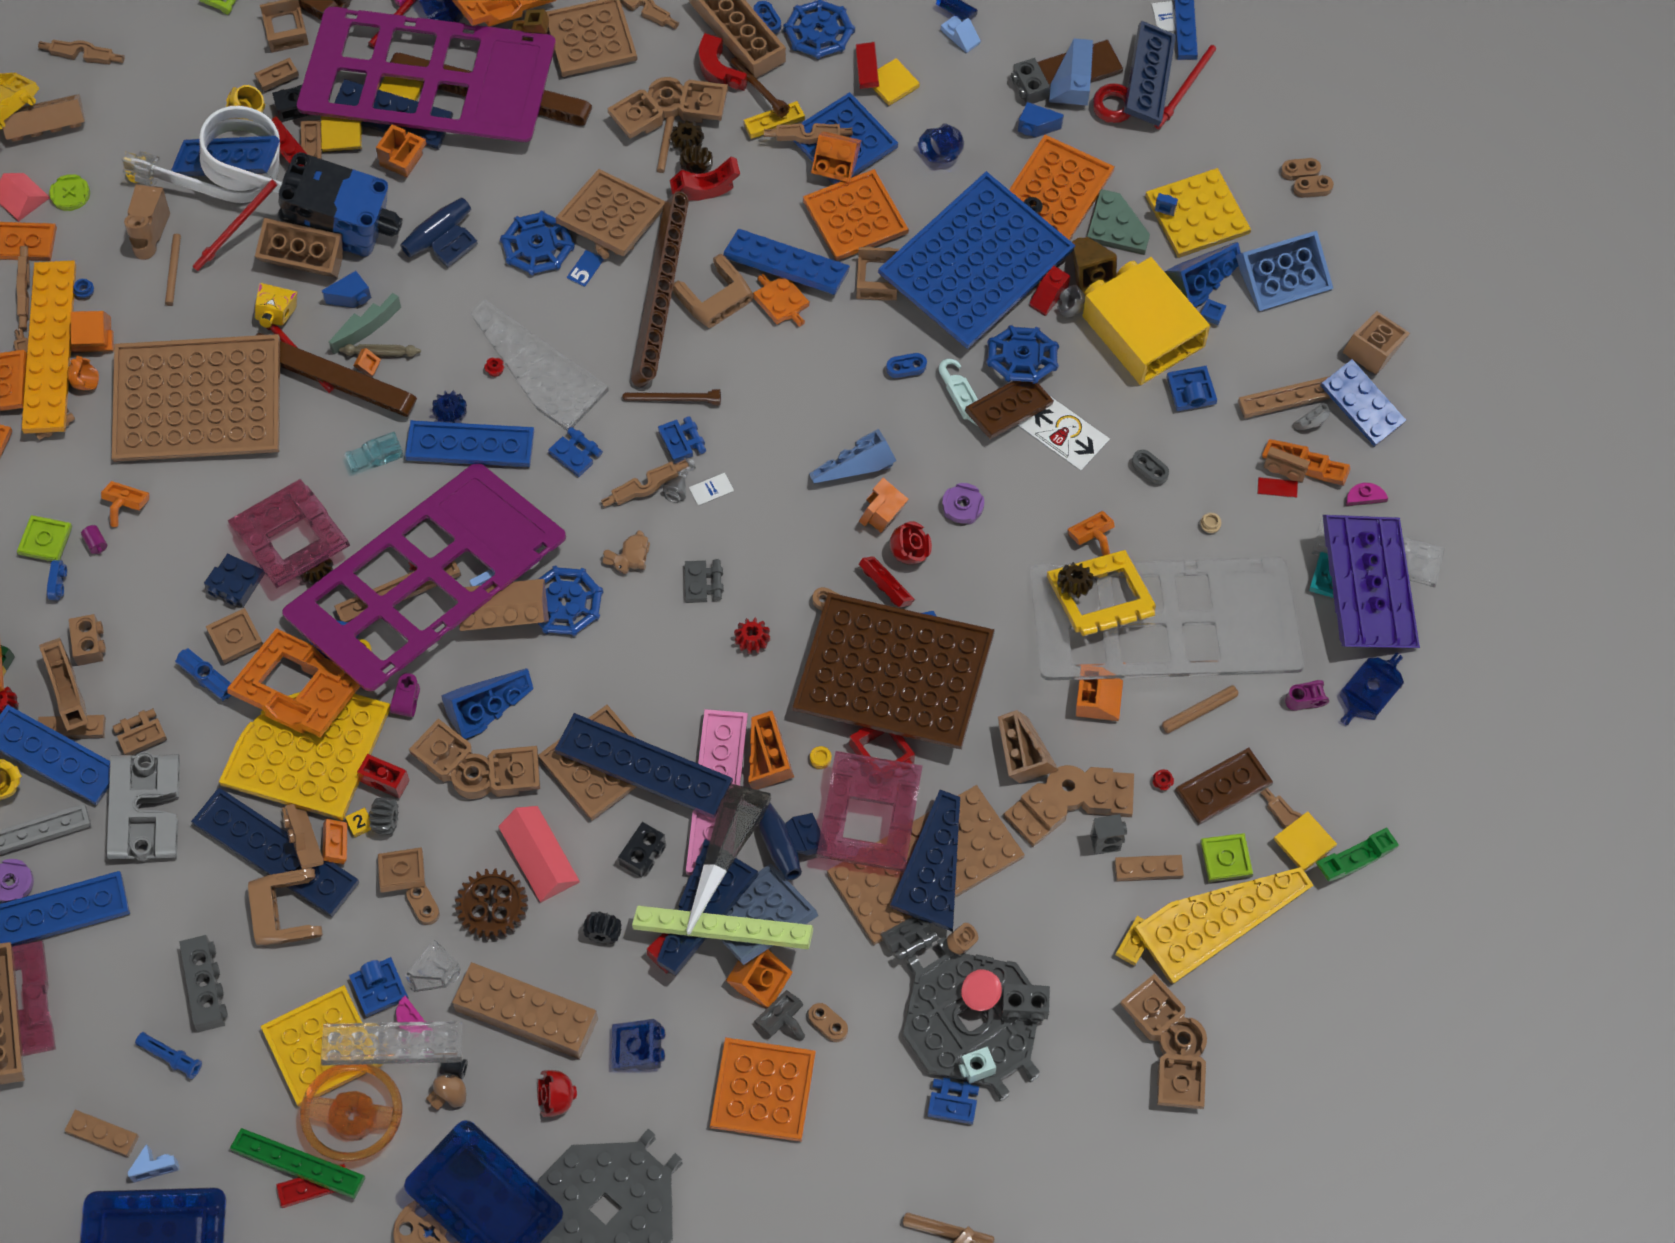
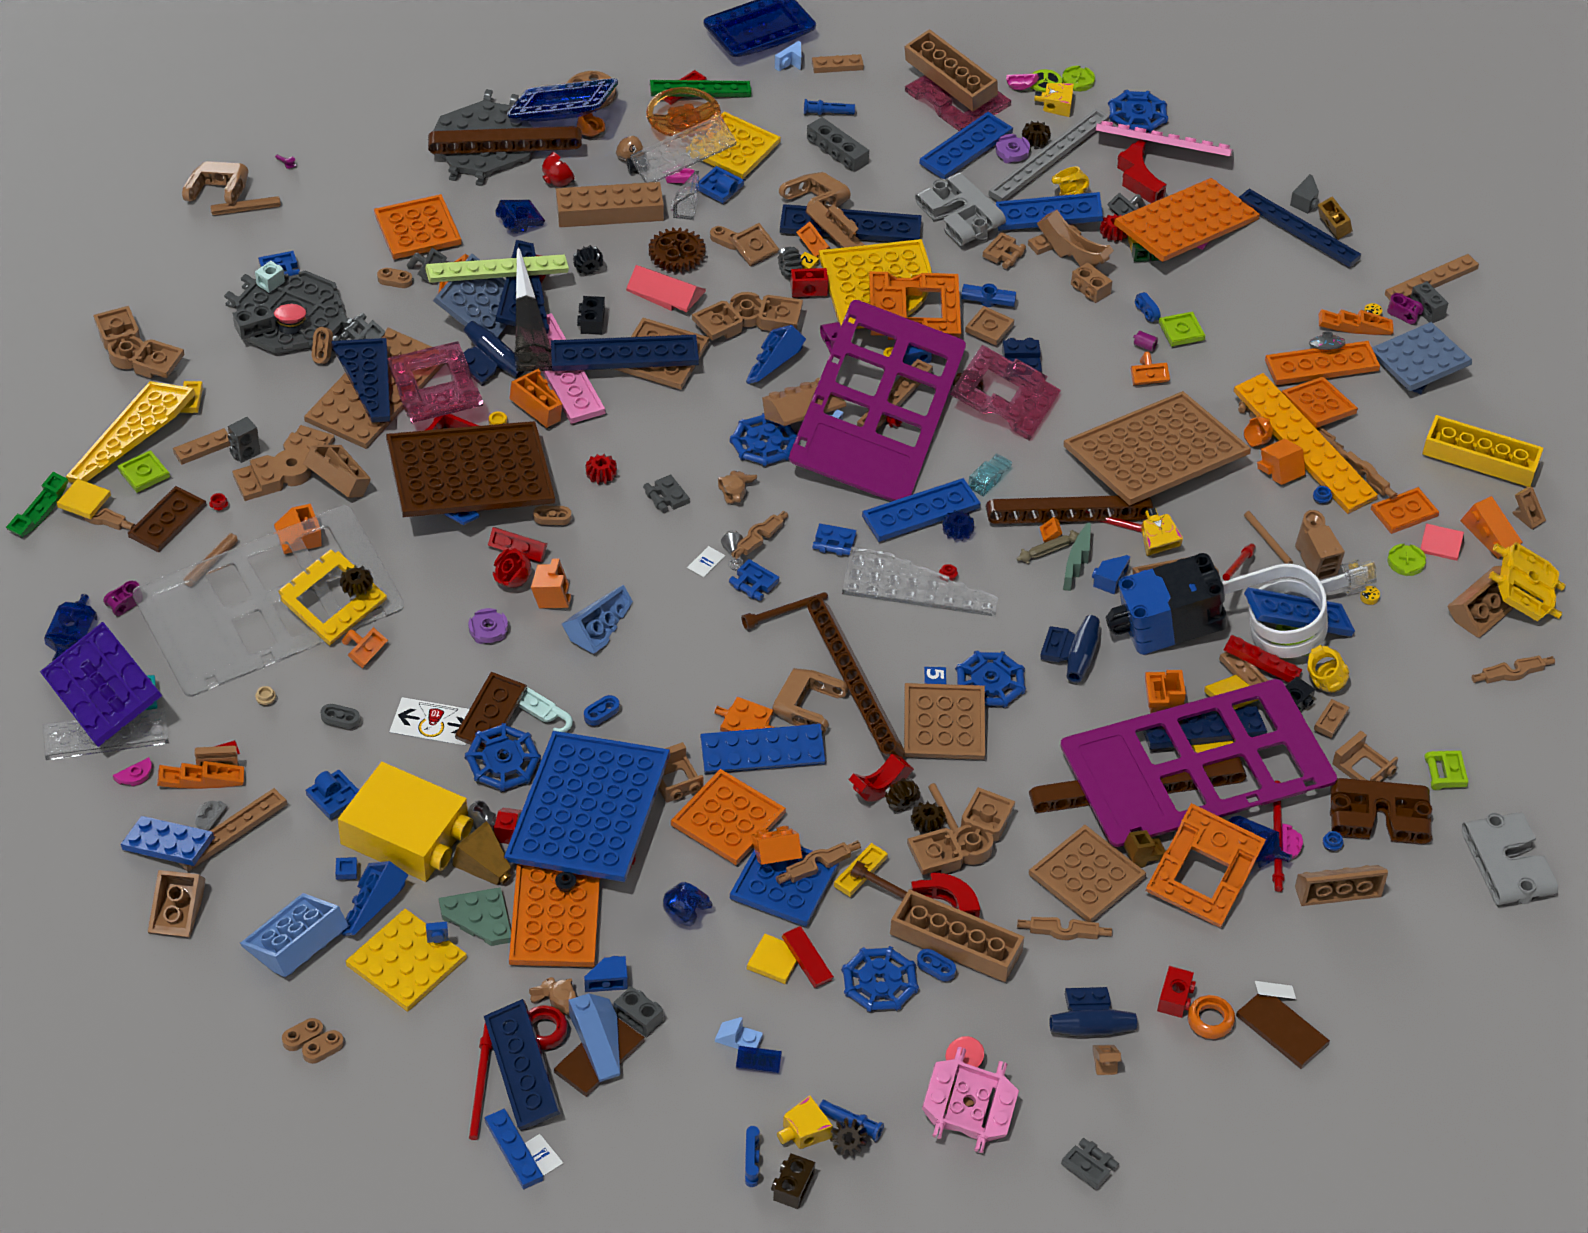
camera: 150 degrees right, 15 degrees down
none -> reddish brown beam [428,126,582,154]
none -> medium nougat animal [529,977,576,1015]

